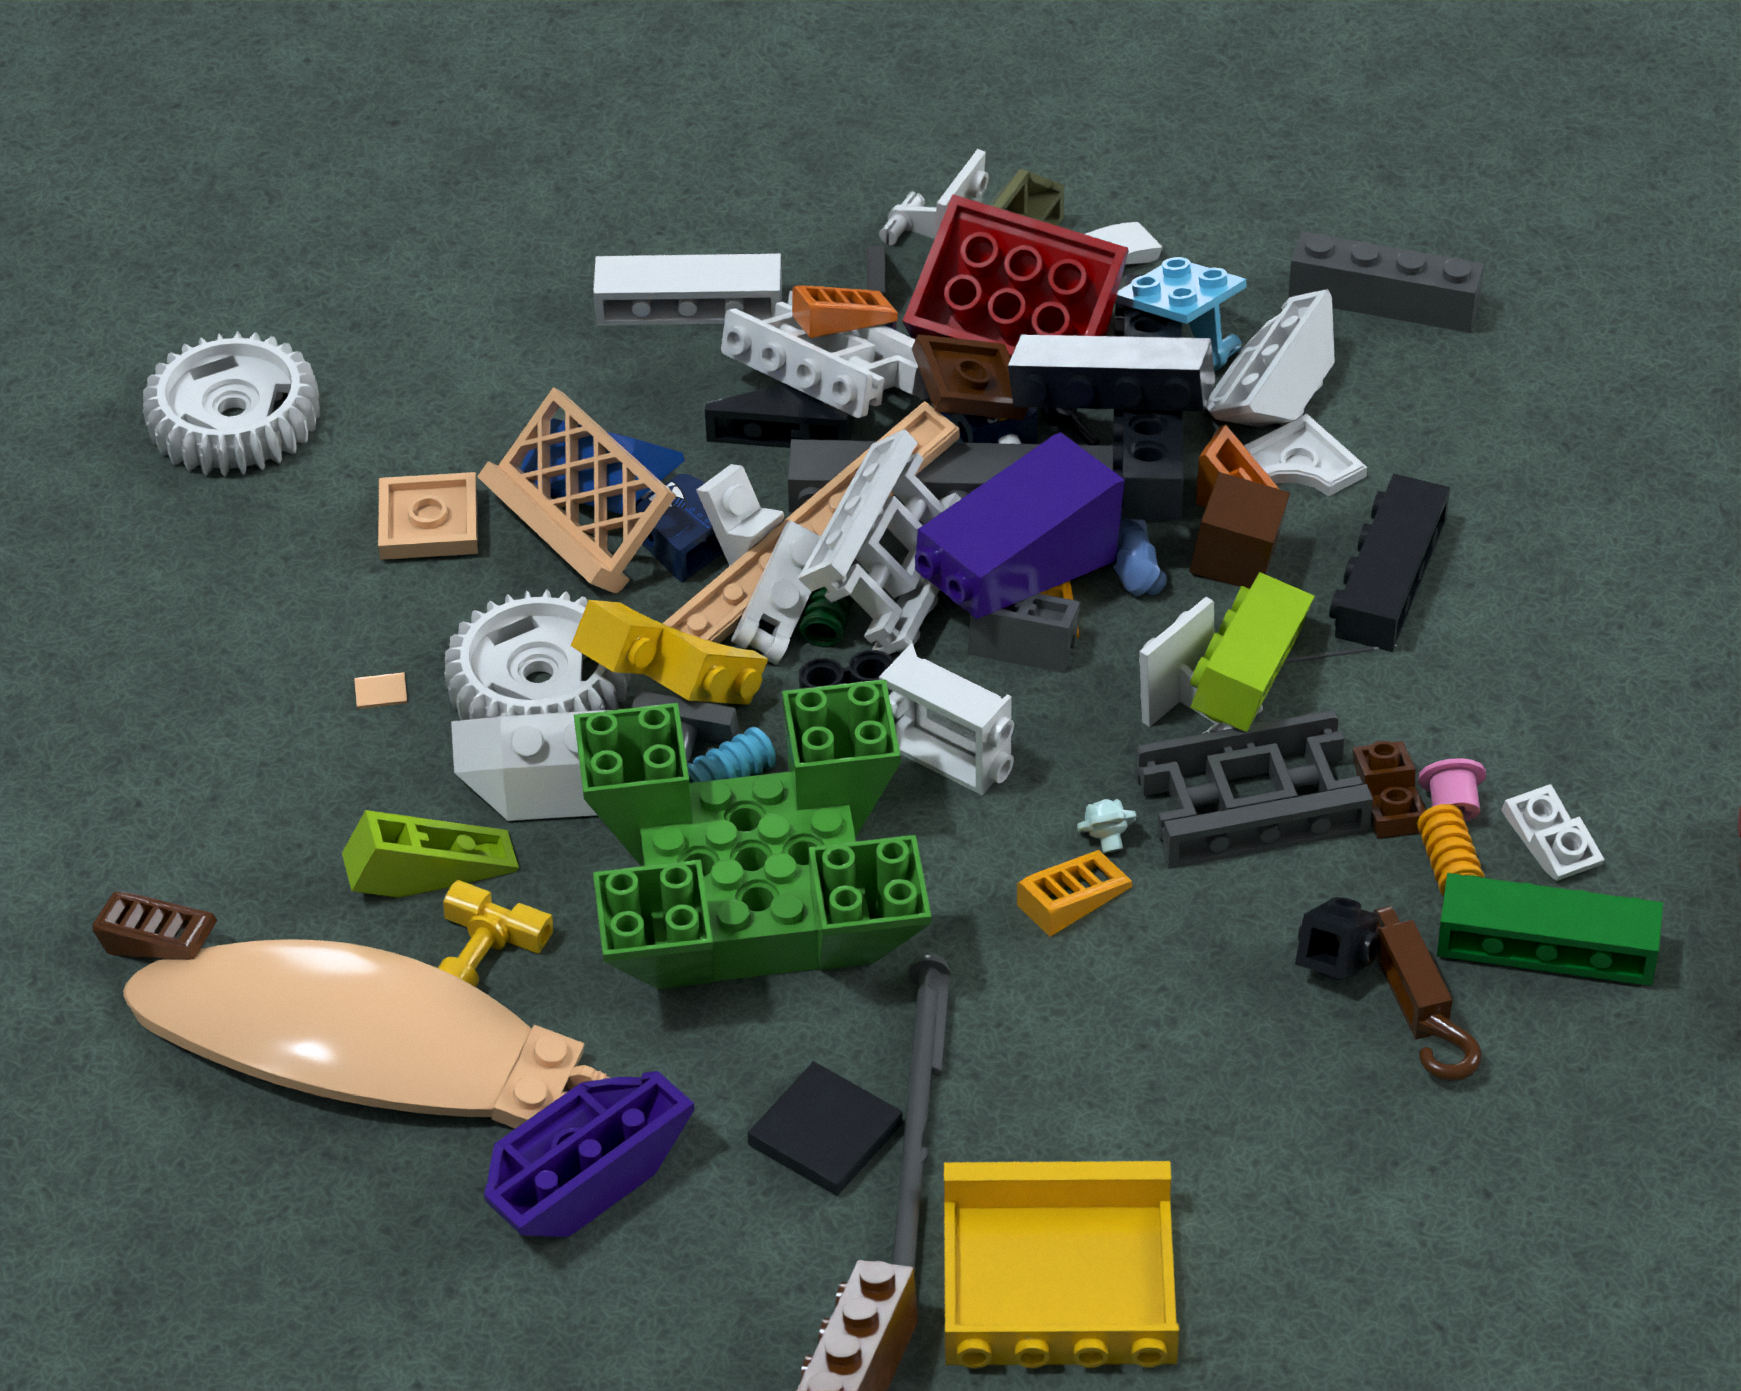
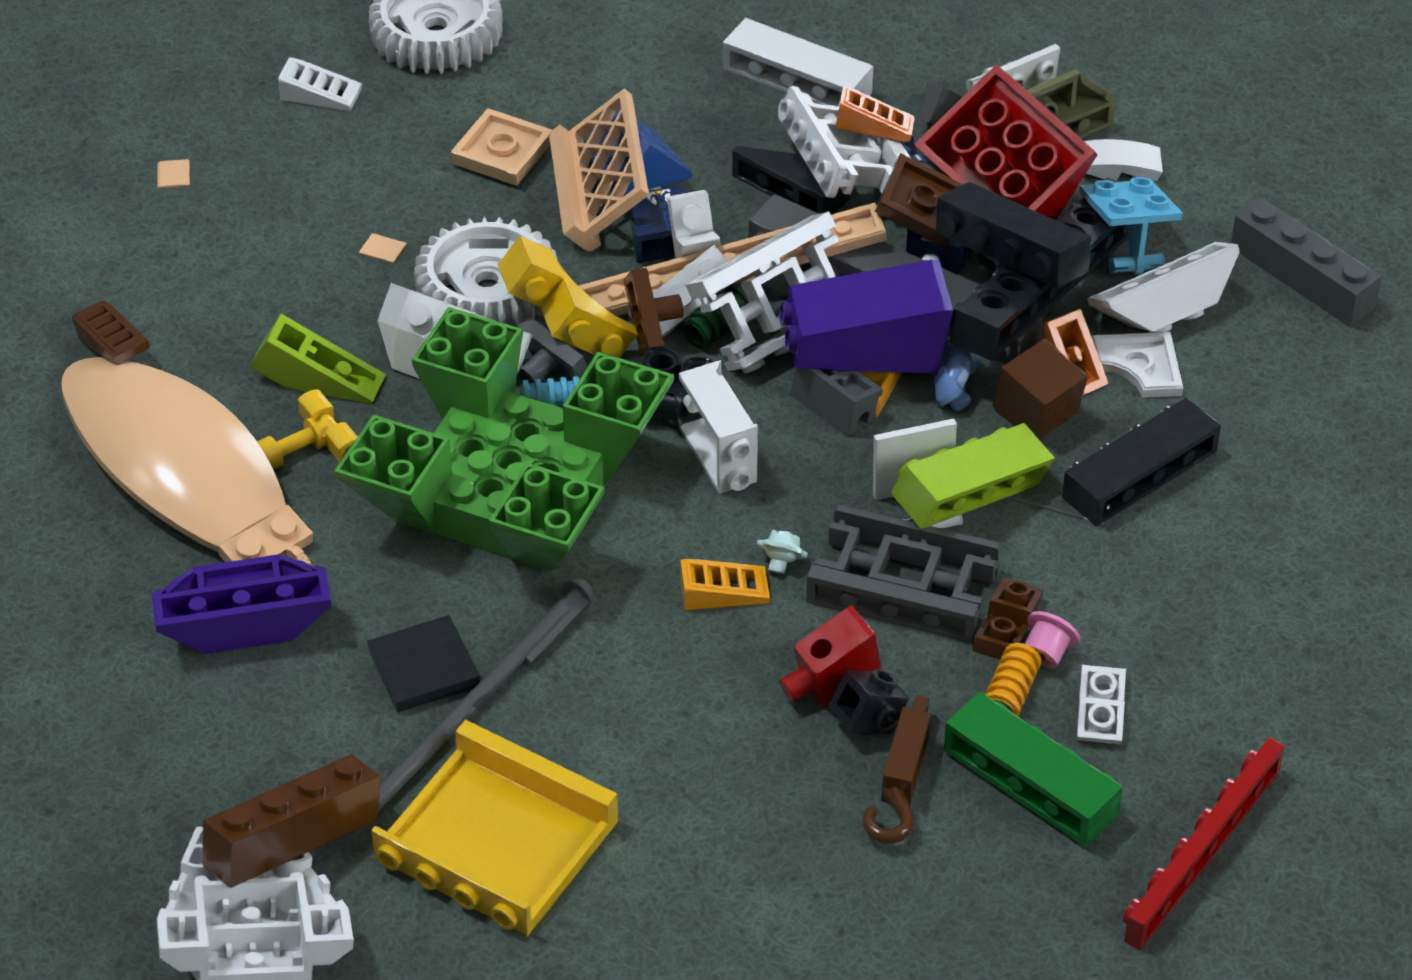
camera: 30 degrees right, 0 degrees up
none -> light nougat piece [157,159,190,189]
none -> white slope [278,58,362,112]
none -> reddish brown tile [623,267,684,357]
none -> red torso [779,605,882,708]

